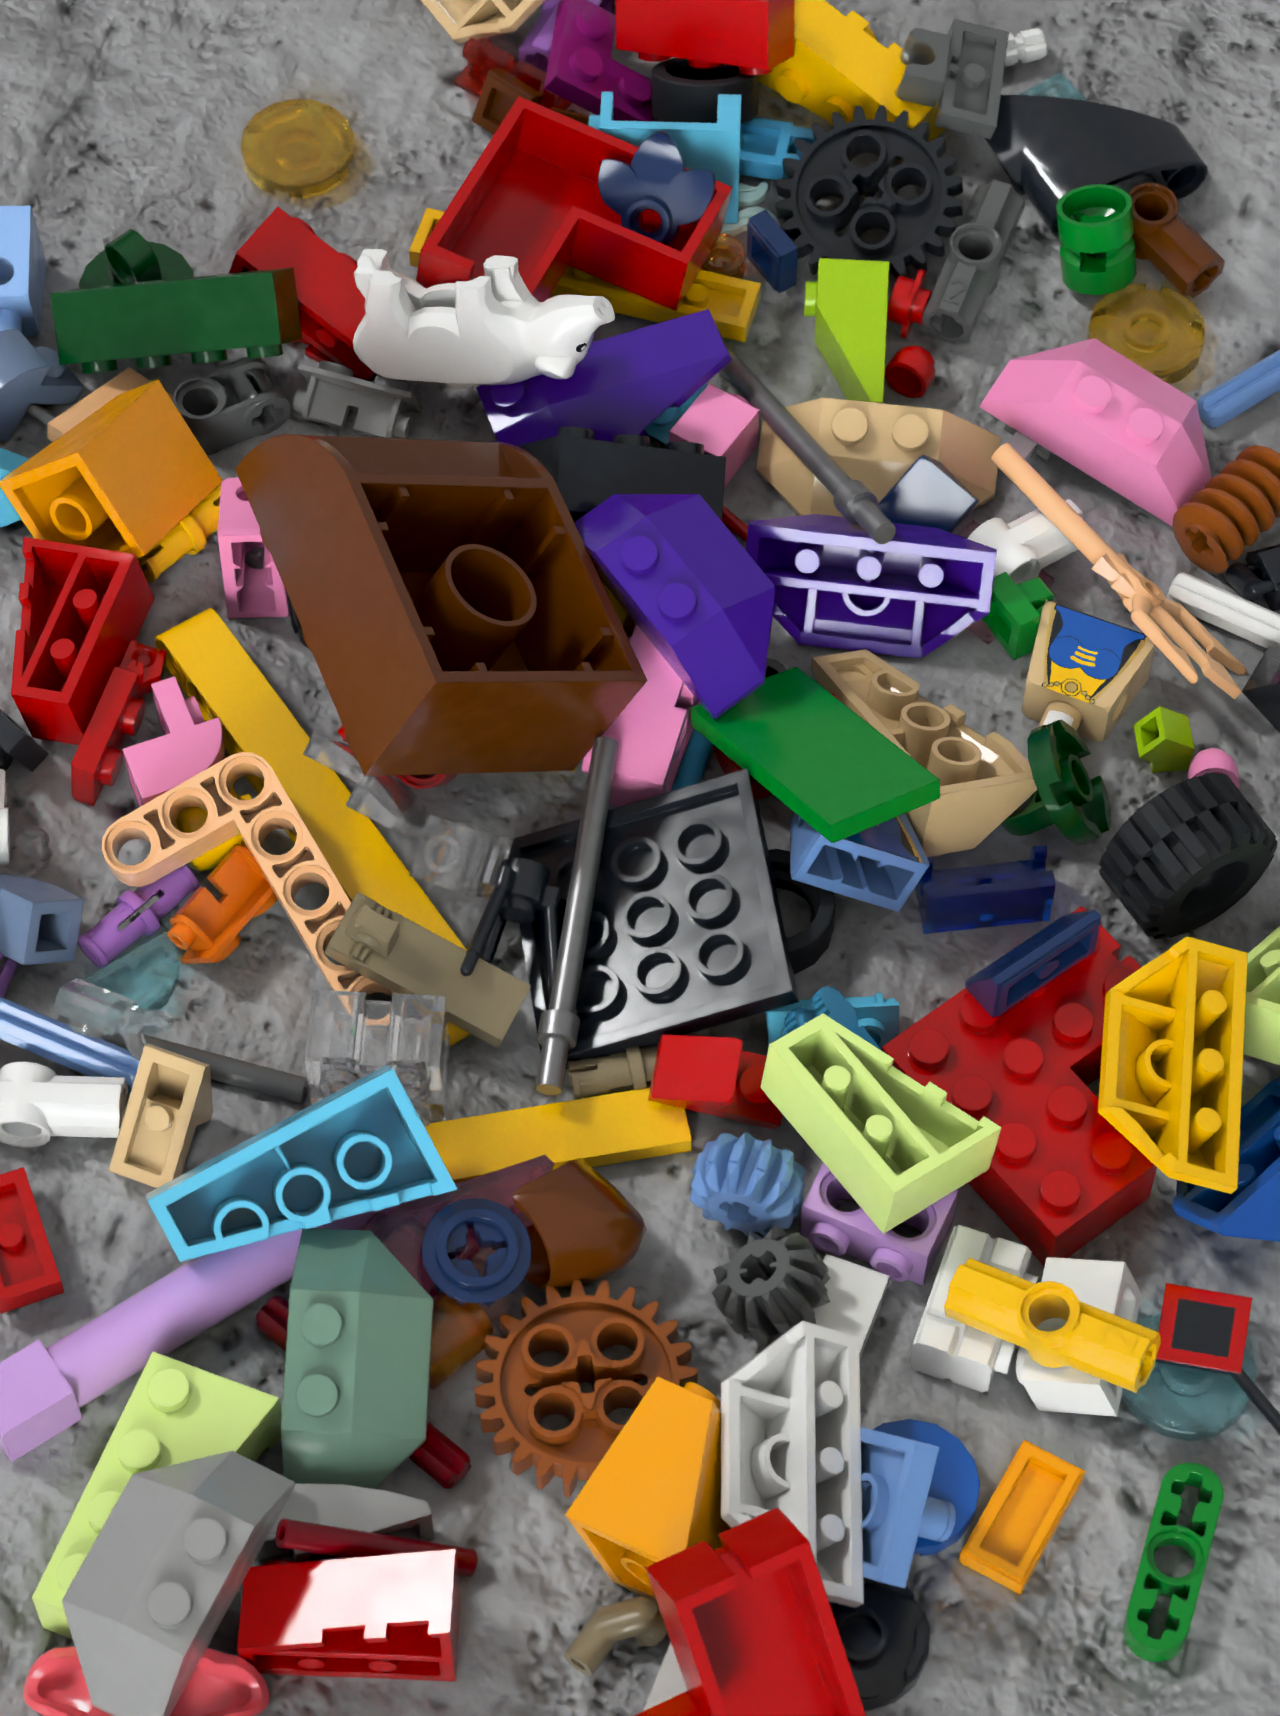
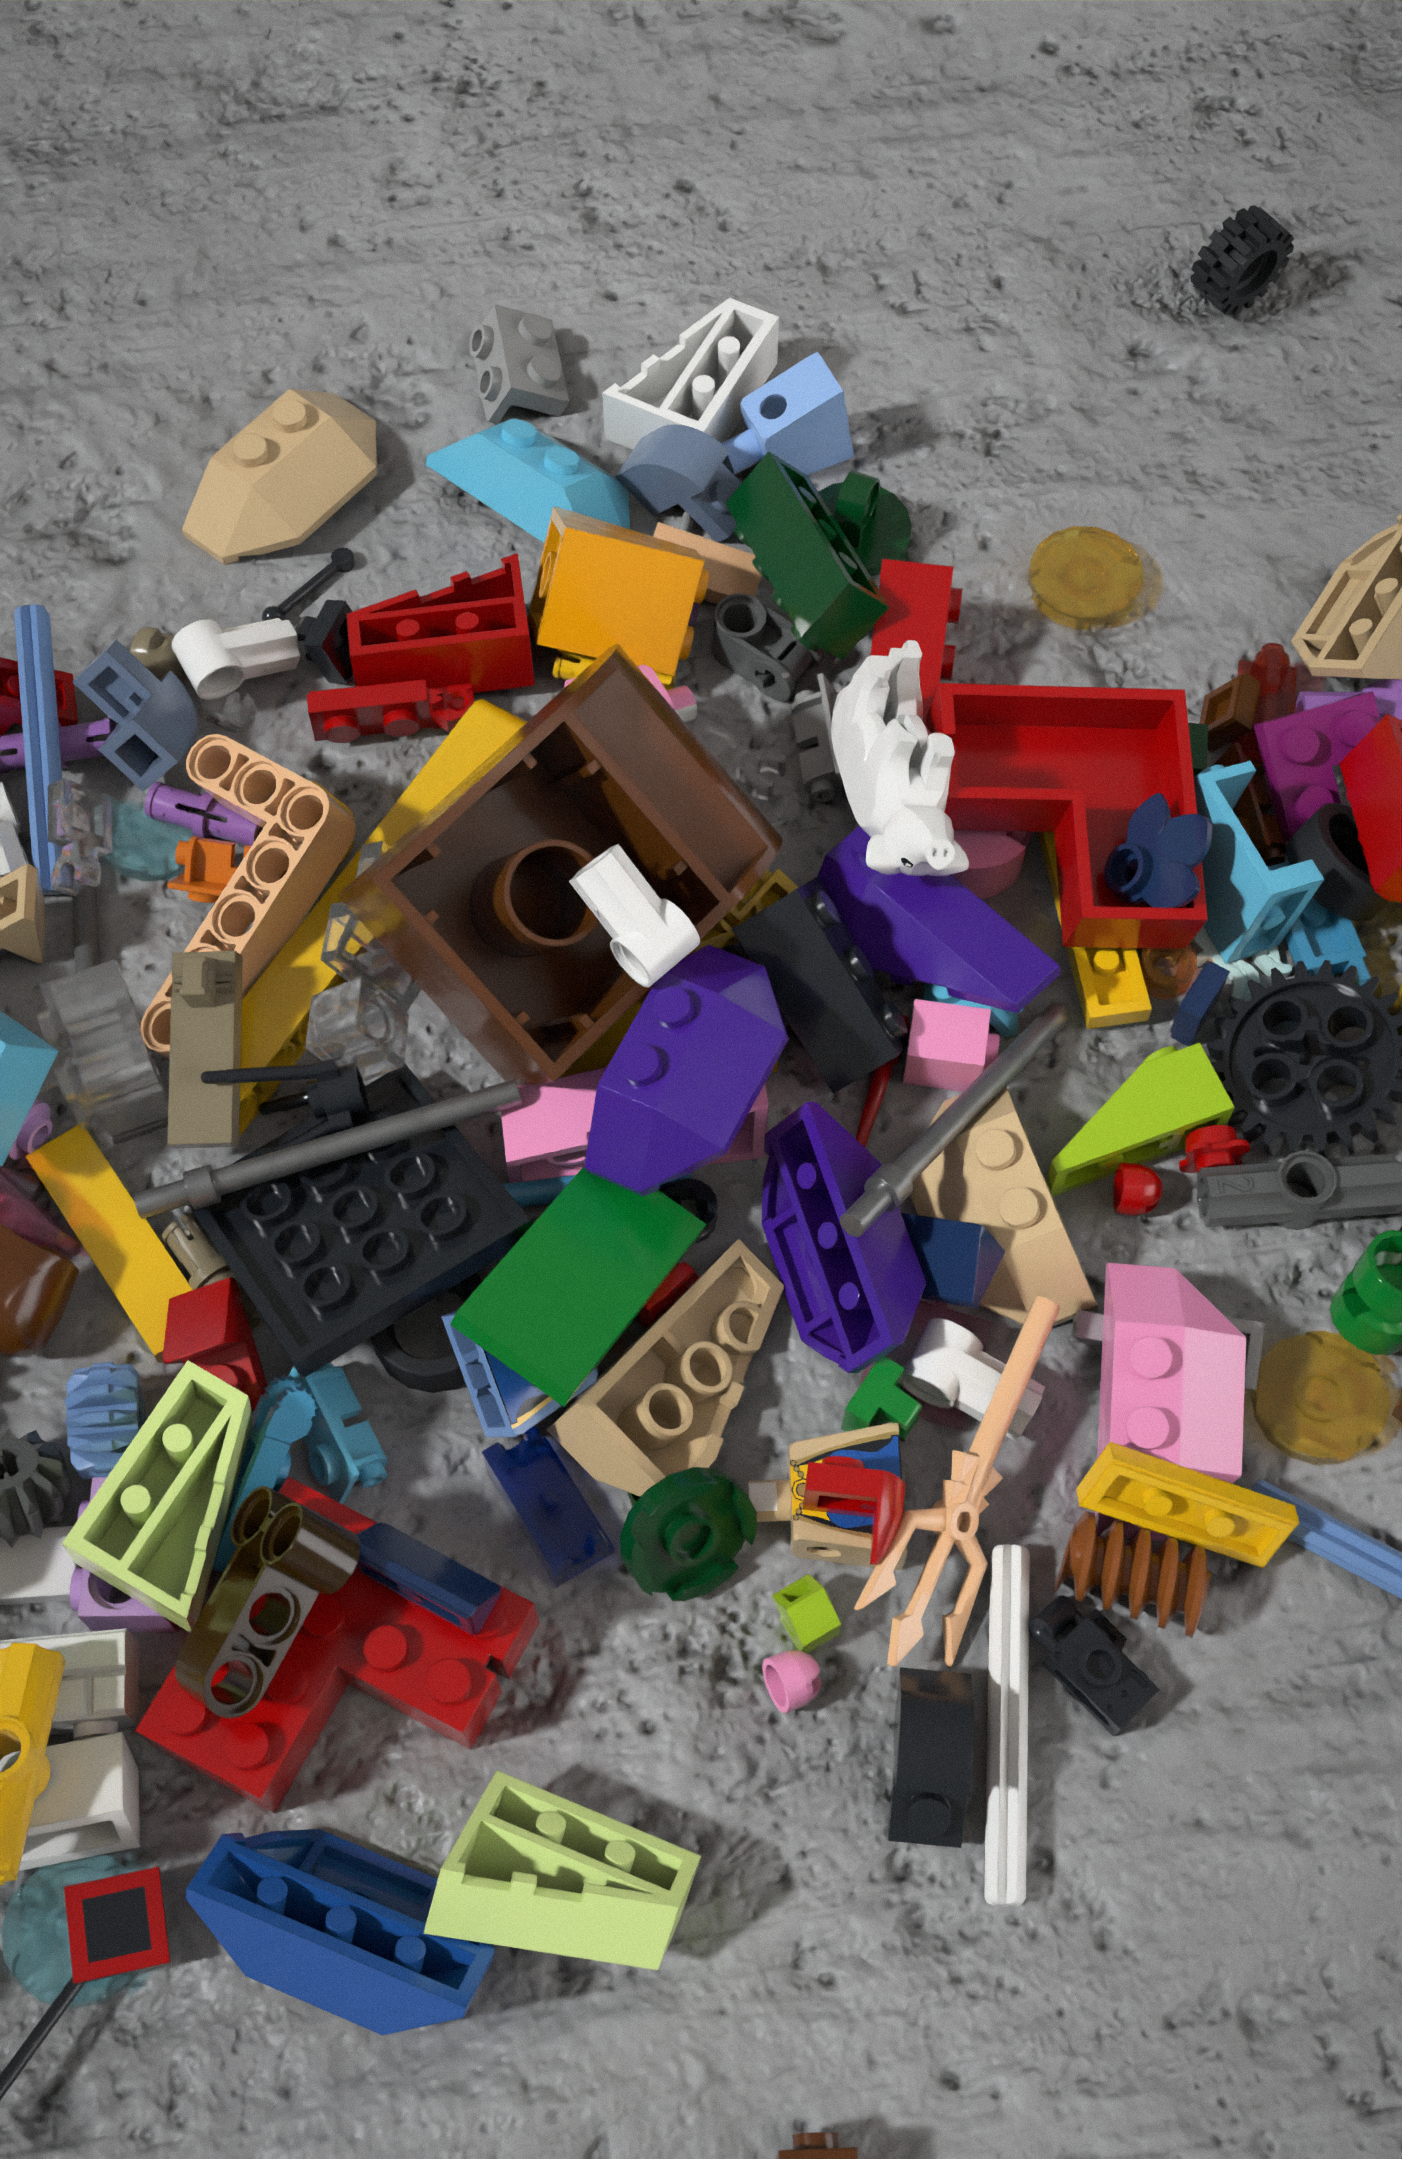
camera: 65 degrees right, 5 degrees up
bright pink brick [123,676,226,807] -> none
yellow wedge [1098,936,1248,1194] -> none
black tyre [1099,773,1278,939] -> none
none -> dark brown piece [175,1486,361,1719]
none -> white piece [569,844,700,988]
none -> red plate [803,1456,906,1565]
none -> yellow tile [1076,1441,1299,1568]

